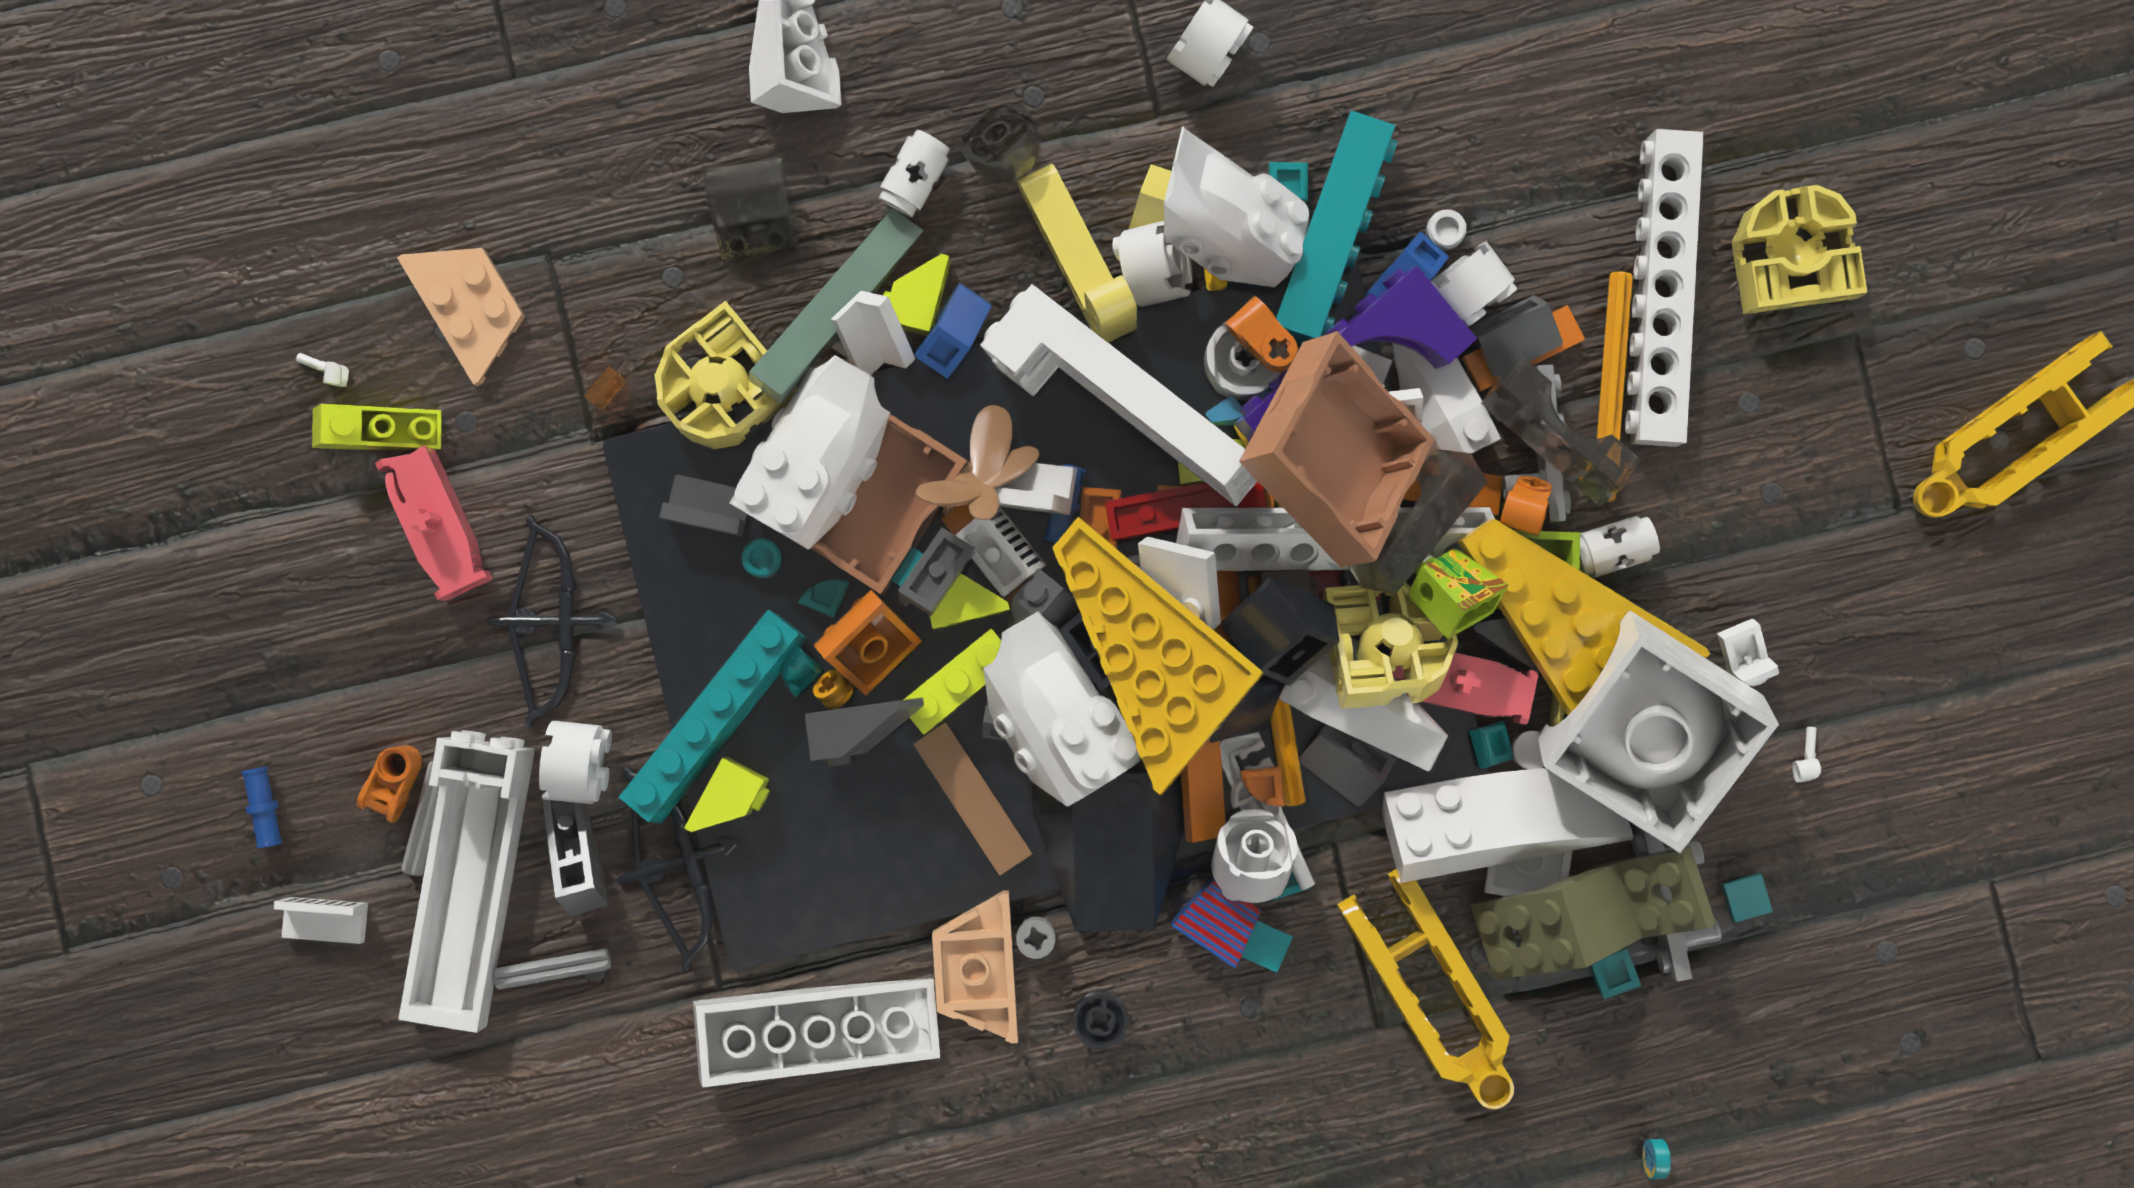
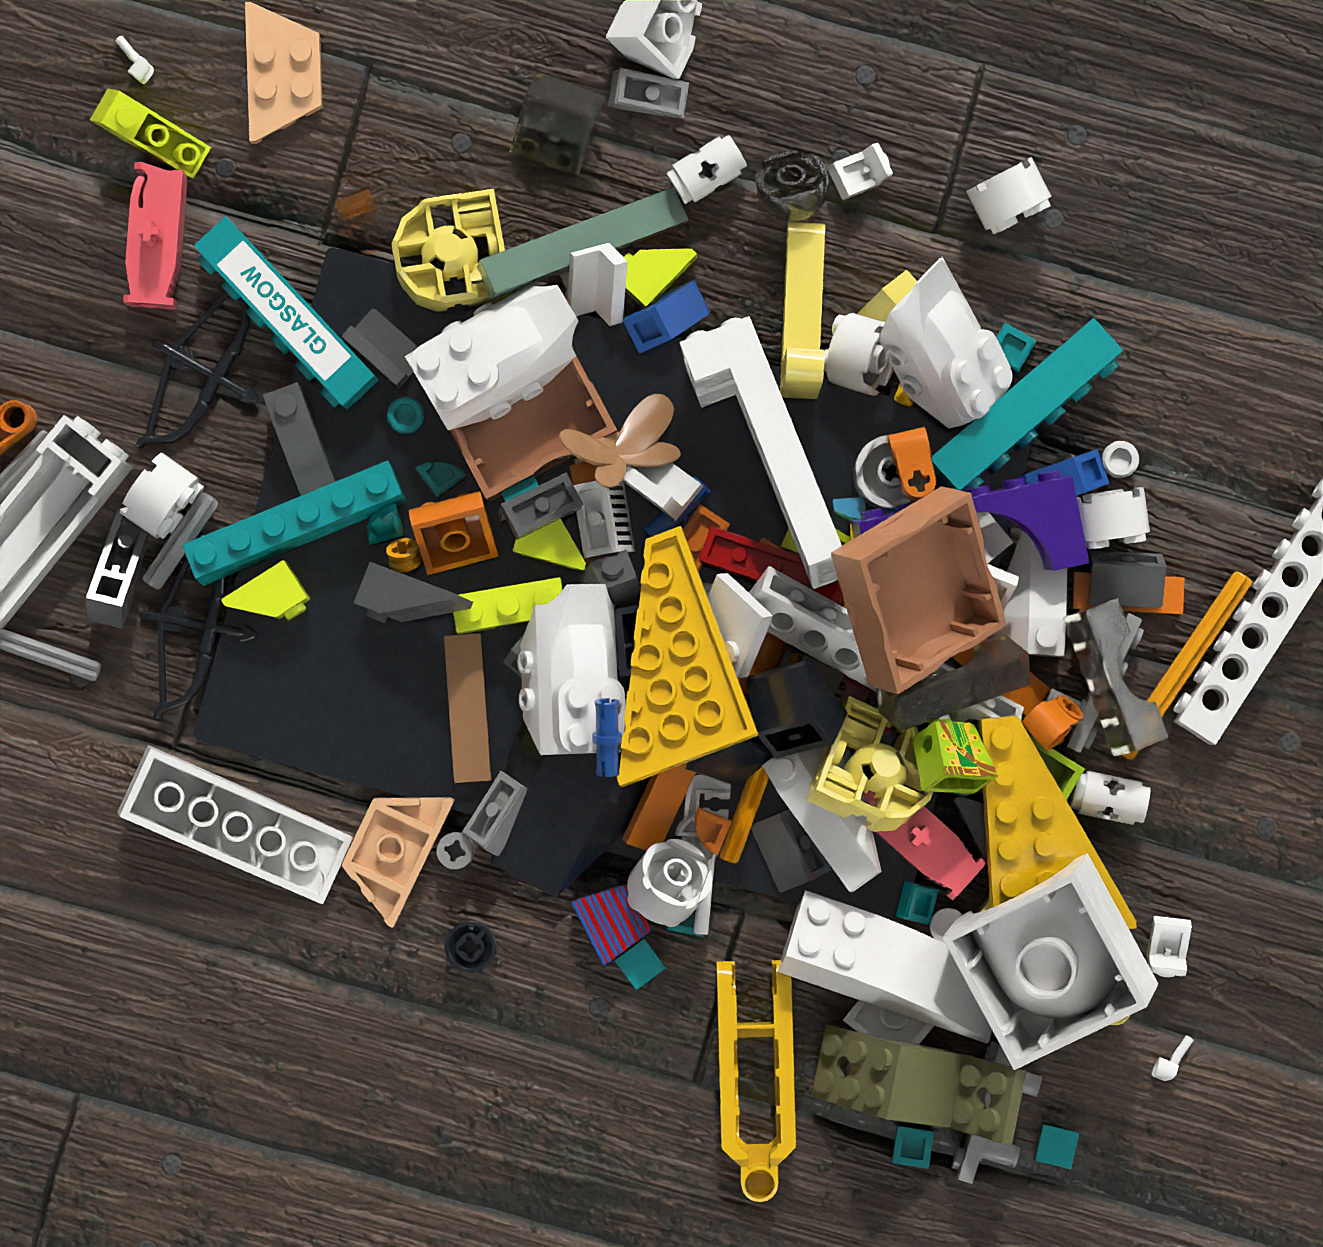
camera: 30 degrees right, 0 degrees up
none -> light grey axle [143,492,219,590]
none -> brick [194,216,379,410]
none -> dark grey slope [263,382,335,496]
none -> light grey slope [462,771,528,857]
none -> blue pin [592,698,622,777]
none -> light grey slope [608,68,689,119]
none -> white bracket [827,143,893,200]

